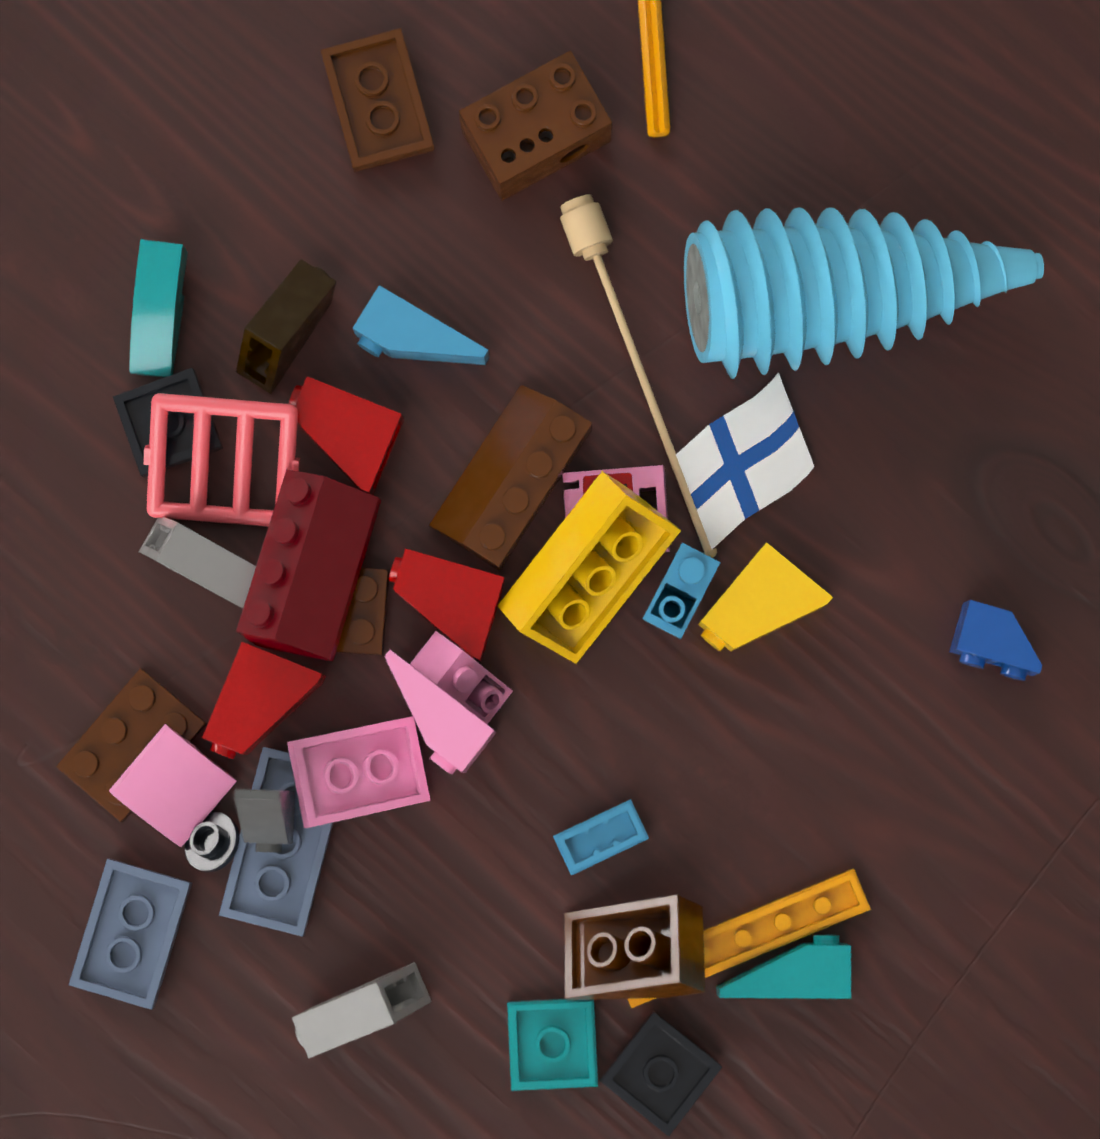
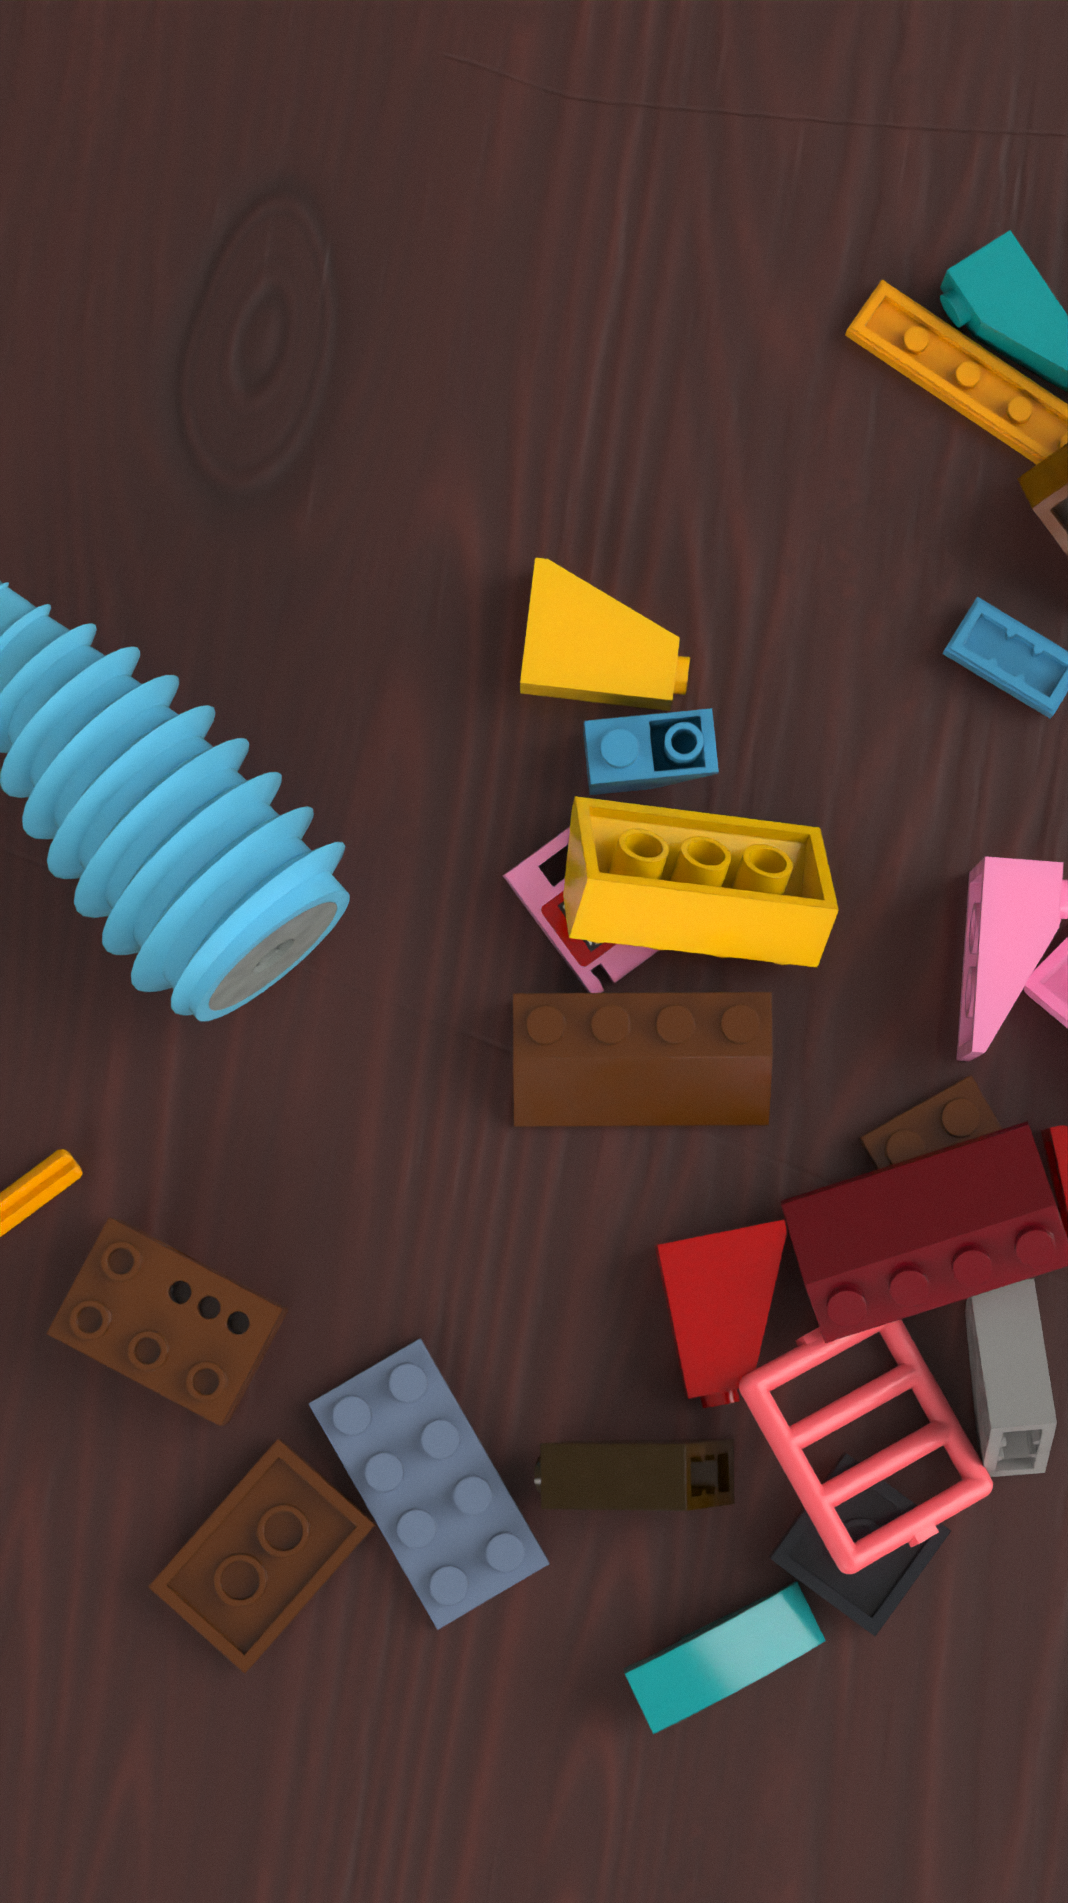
camera: 125 degrees left, 0 degrees up
dark azure slope [353,285,489,365] -> none
red slope [389,548,505,662] -> none
bright pink slope [409,631,513,724] -> none
flag [560,194,814,558] -> none
blue slope [949,600,1042,681] -> none
none -> sand blue plate [309,1338,550,1630]

